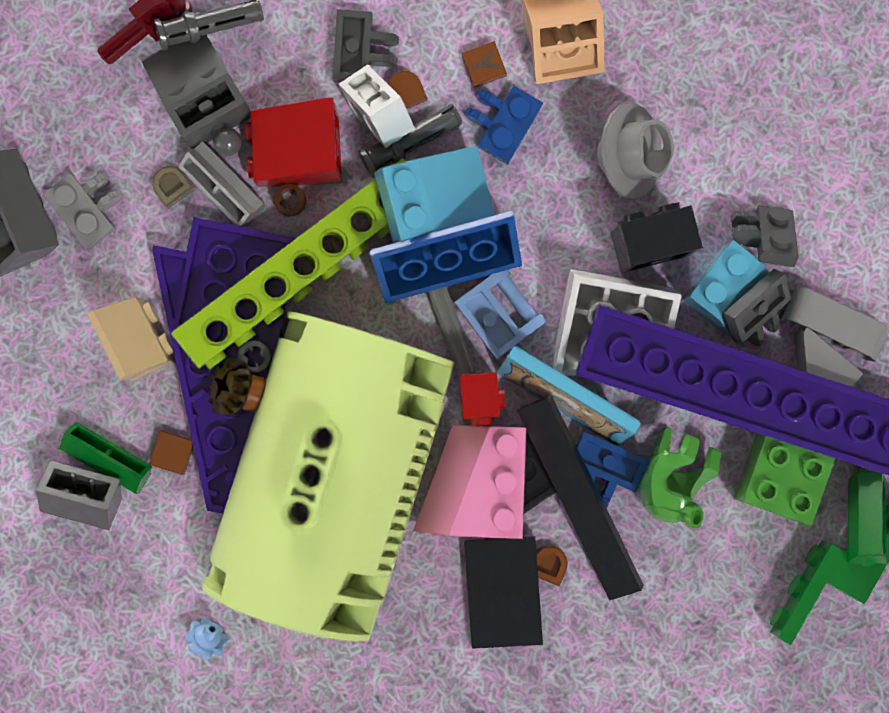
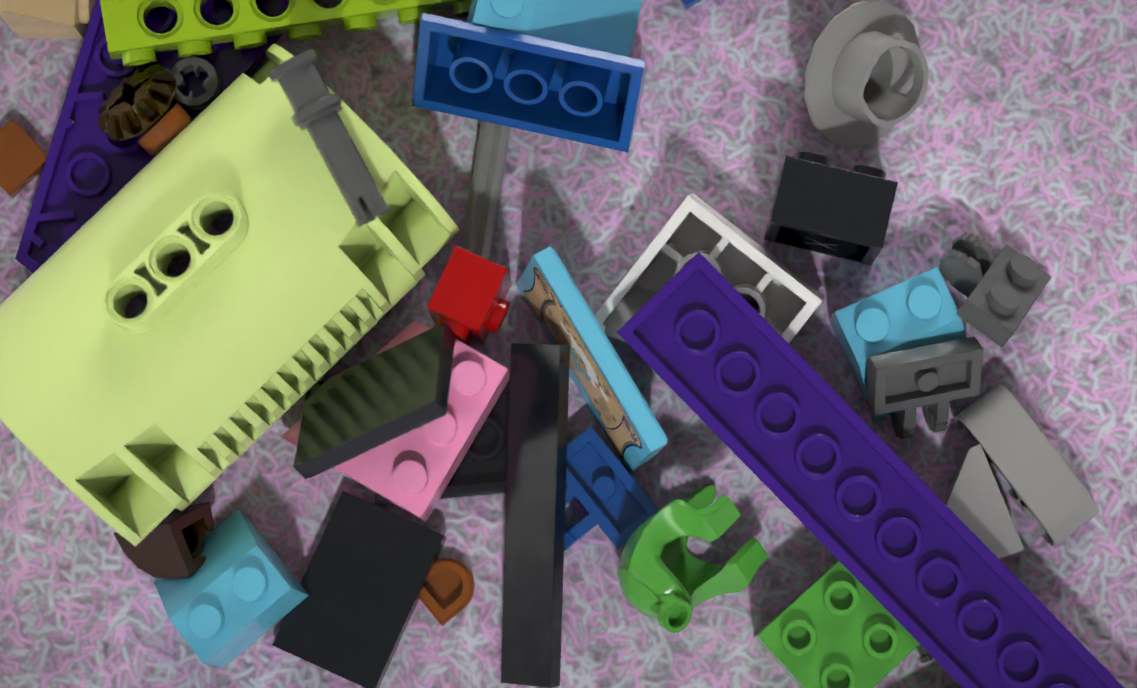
camera: 35 degrees right, 5 degrees down
light blue plate [454,270,547,359] -> none
none -> dark brown brick [113,502,214,579]
none -> medium azure slope [154,509,309,668]
none -> dark grey pin [267,49,391,227]
none -> black tile [293,323,456,479]

